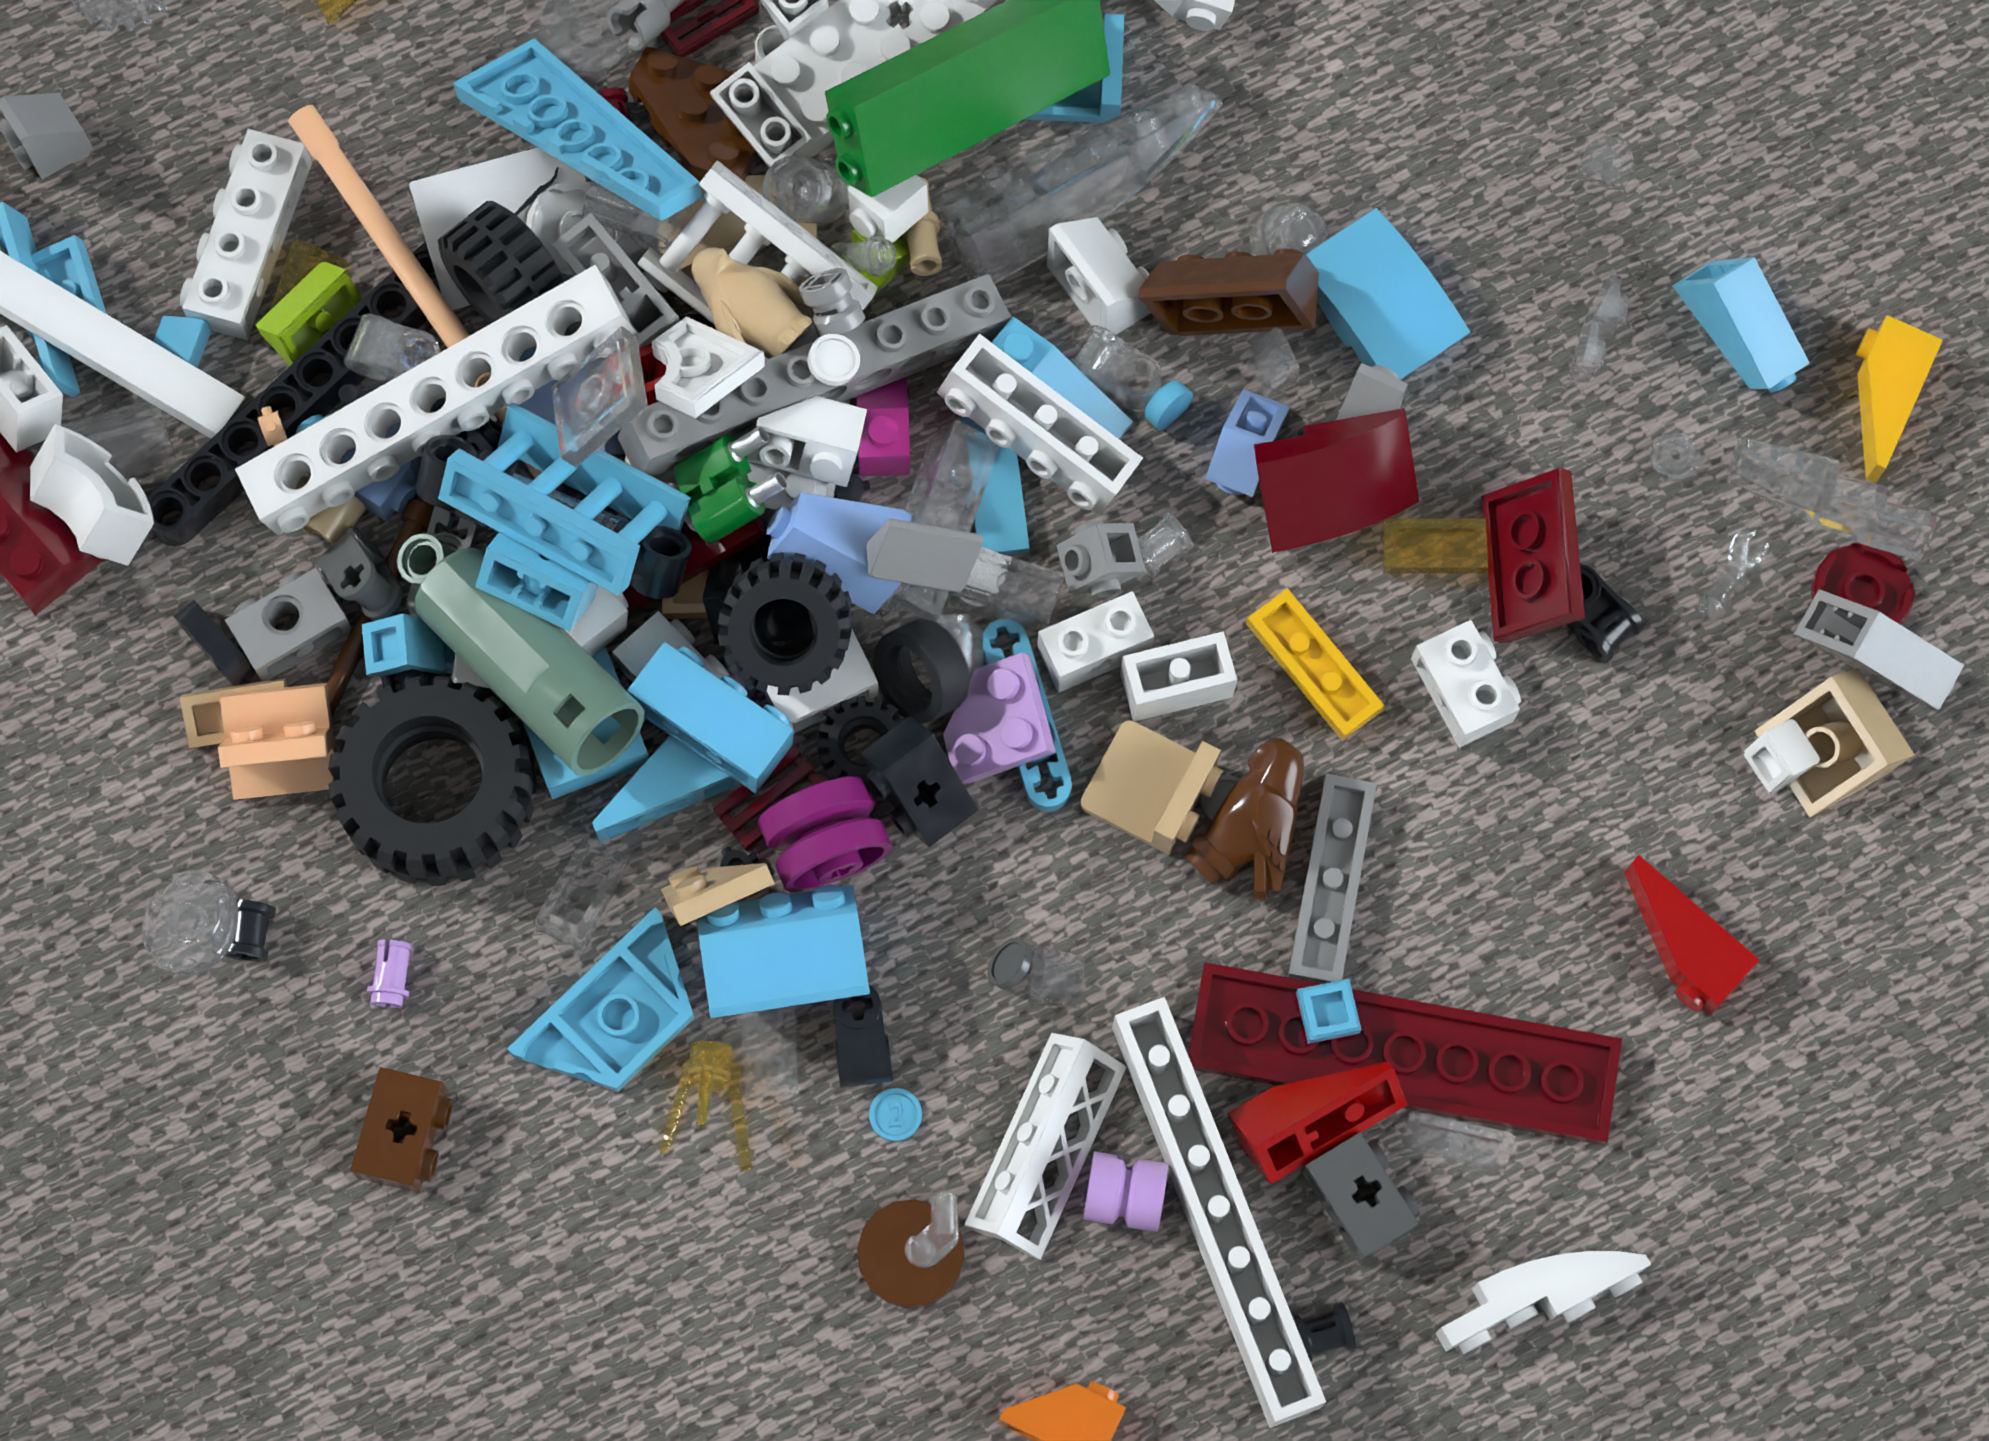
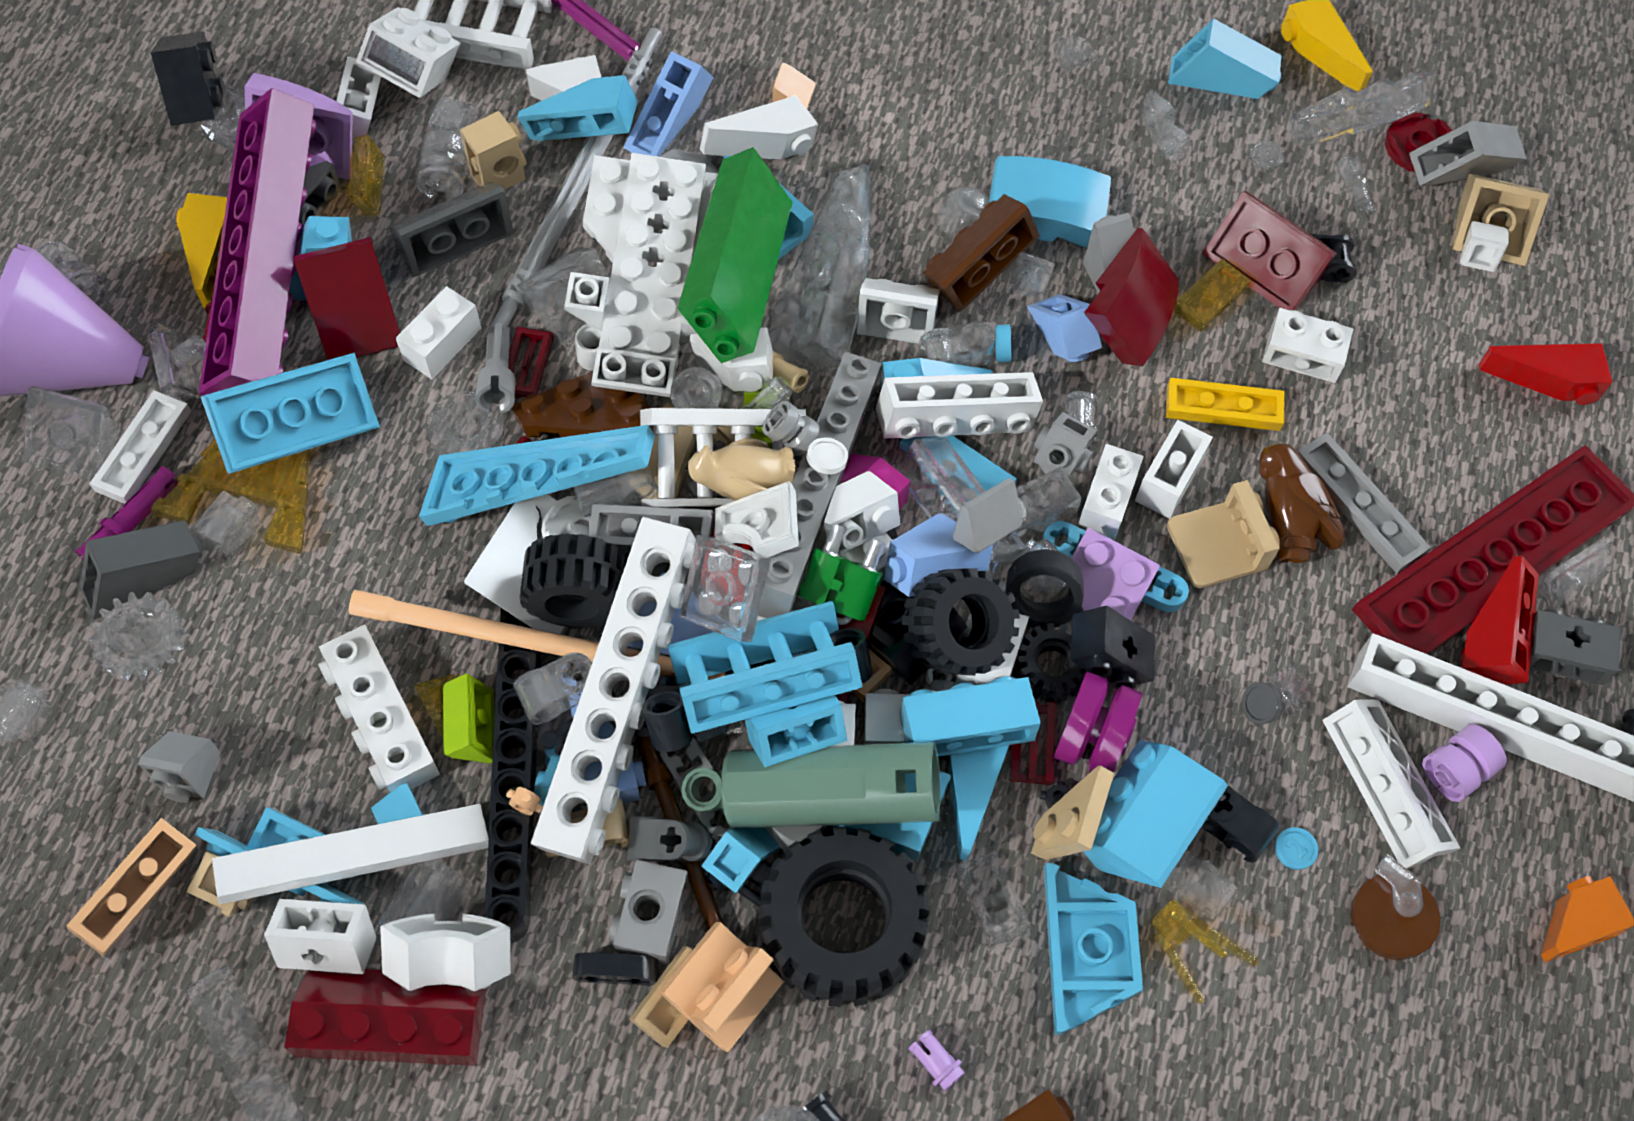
camera: 45 degrees left, 10 degrees down
medium azure tile [1296,979,1362,1044] -> none

